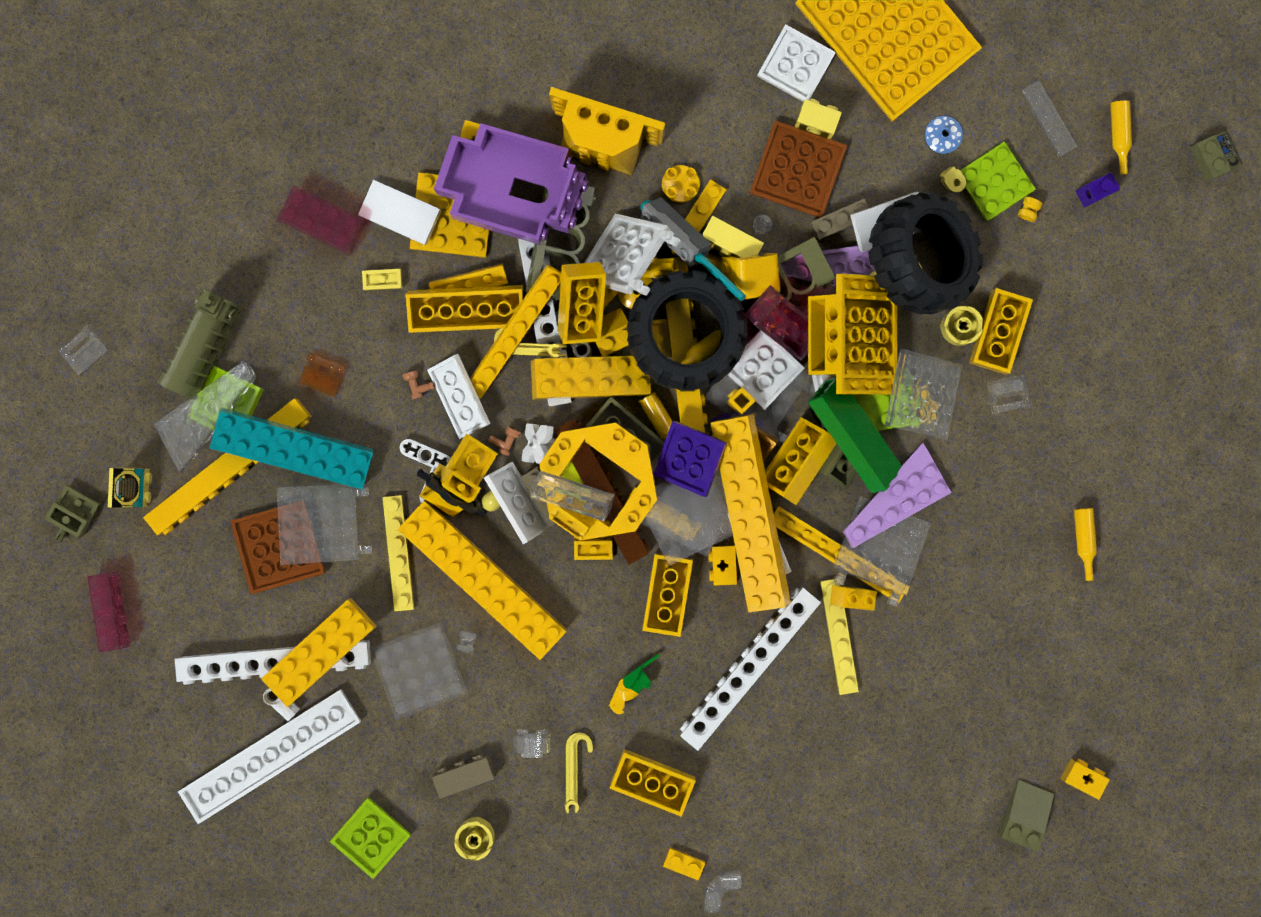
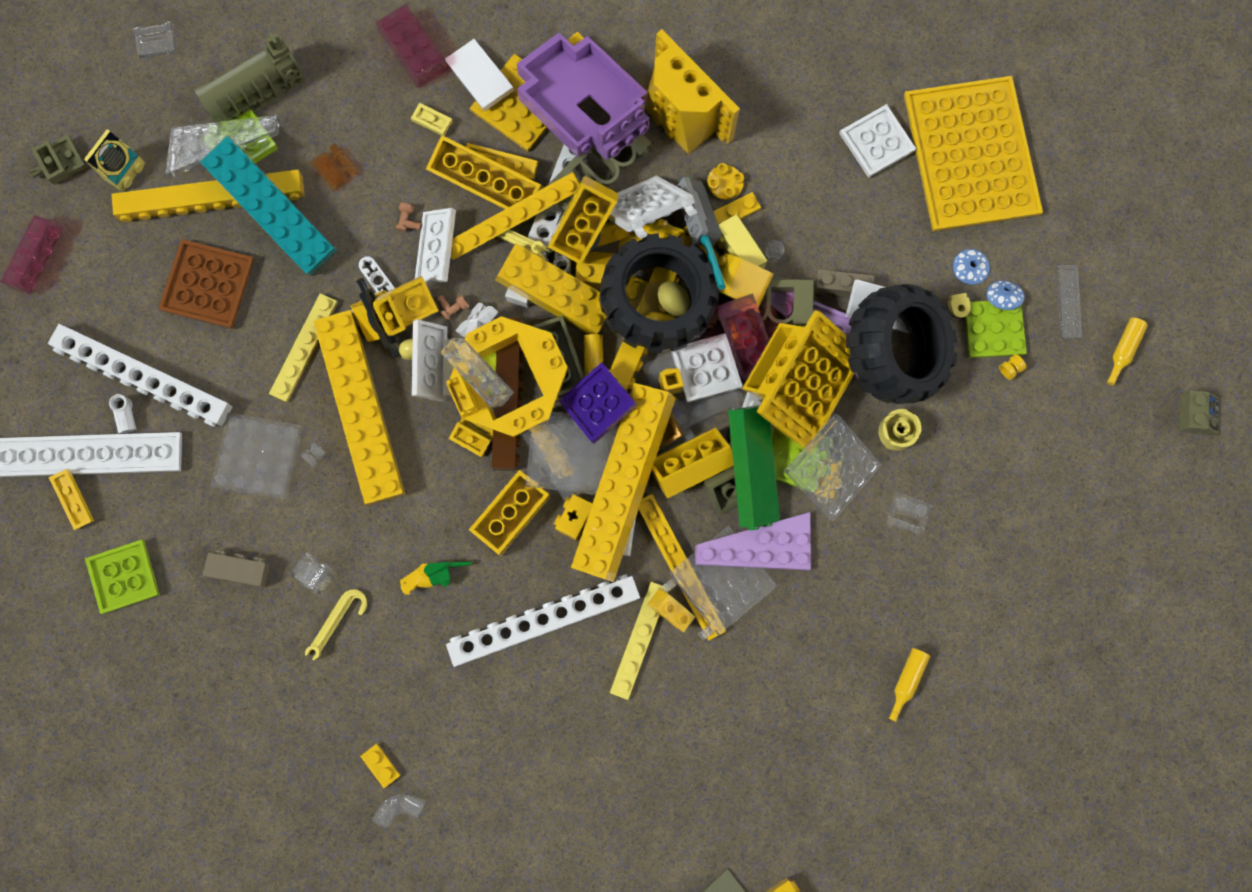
camera: 30 degrees right, 10 degrees down
yellow brick [261,598,377,707] -> none
clear plate [276,484,372,565] -> none
light yellow brick [454,817,495,860] -> none
yellow brick [610,749,696,817] -> none
dark orange plate [749,120,847,218] -> none
light yellow brick [794,99,842,139] -> none
yellow brick [969,288,1033,375] -> none
dark purple torso [1076,172,1120,208] -> none
none -> yellow plate [49,469,94,530]
none -> light yellow dish [657,282,690,317]
none -> medium blue dish [986,281,1025,310]

